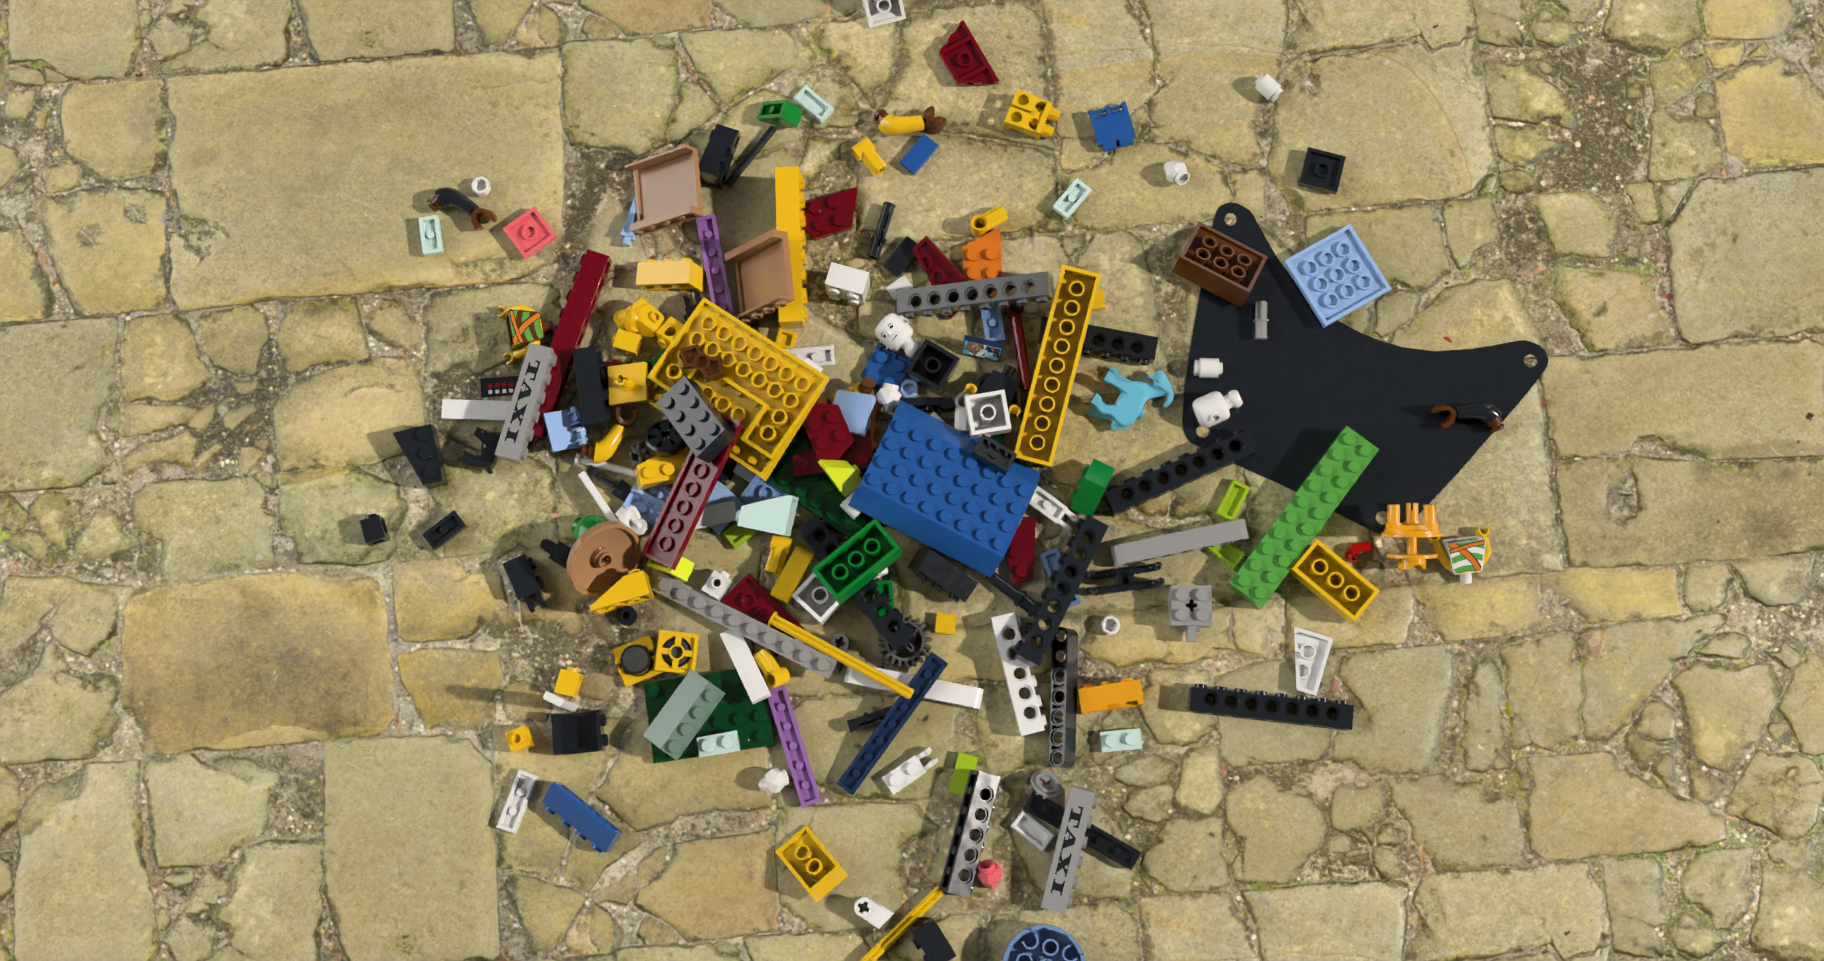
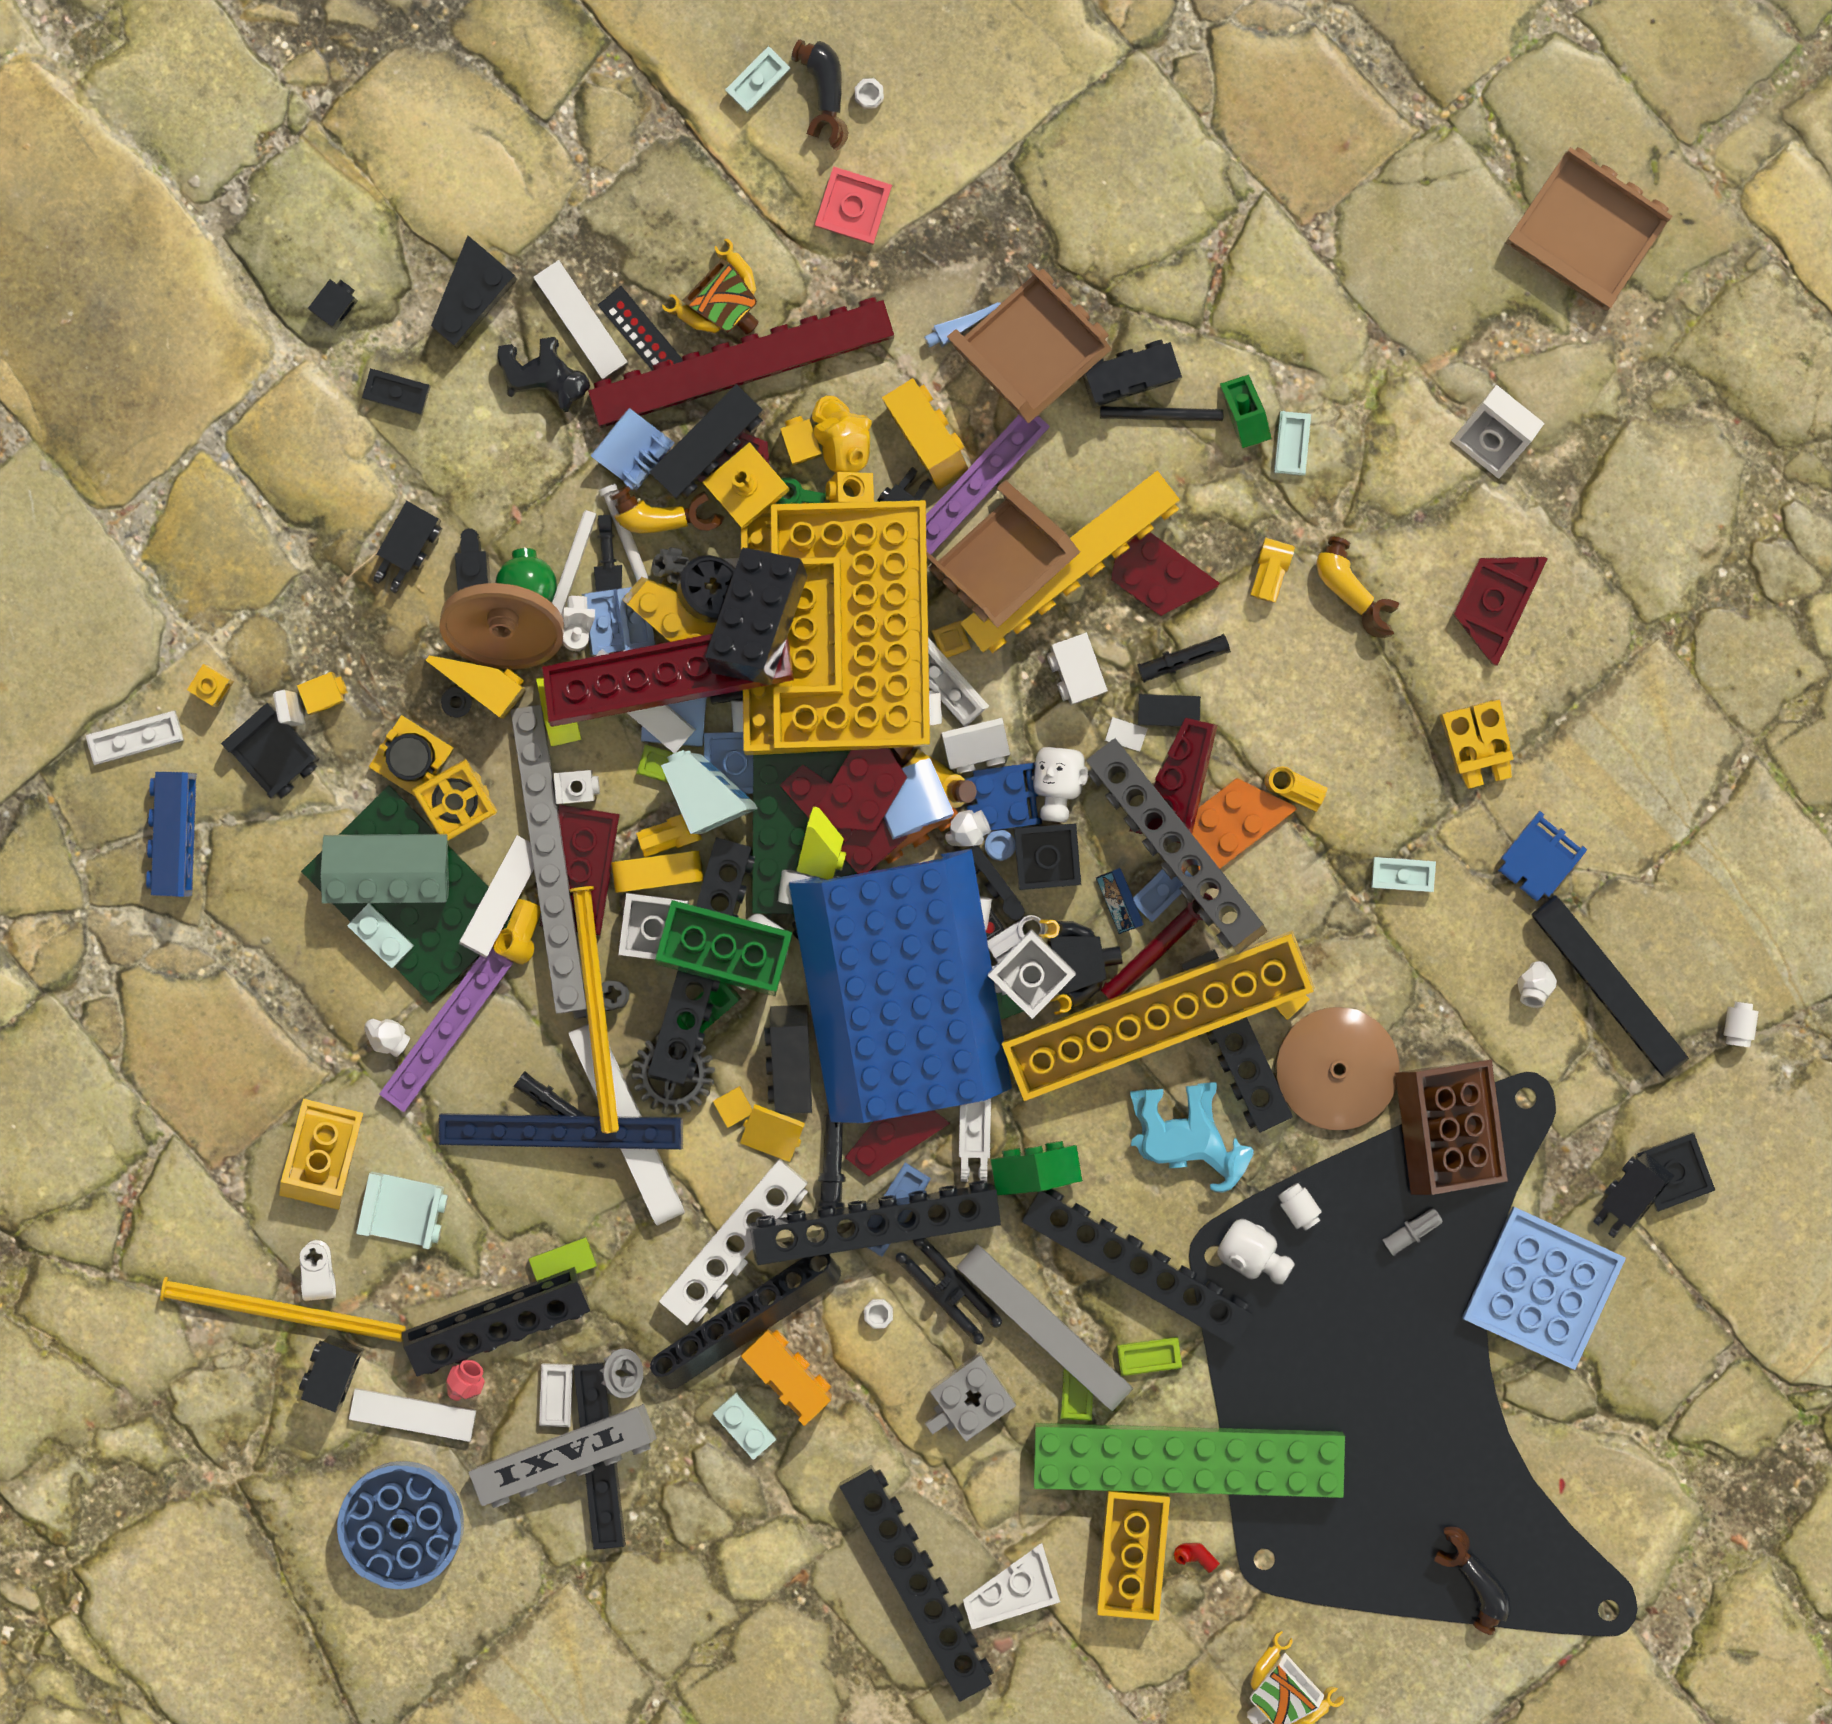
camera: 50 degrees right, 10 degrees up
light grey brick [494,343,557,465] -> none
reddish brown tile [679,344,727,382] -> none
white hinge [882,747,939,795] -> none
blue tile [900,134,939,176] -> none
black bracket [971,434,1017,475] -> none
light orange piece [1381,503,1443,571] -> none
none -> white tile [349,1388,477,1442]
none -> light aqua panel [356,1171,448,1249]
none -> yellow piece [740,1104,805,1162]
none -> white slope [941,718,1010,774]
none -> medium nougat dish [1276,1007,1399,1130]
none -> black beam [1531,895,1689,1078]
none -> black hinge [1593,1152,1674,1238]

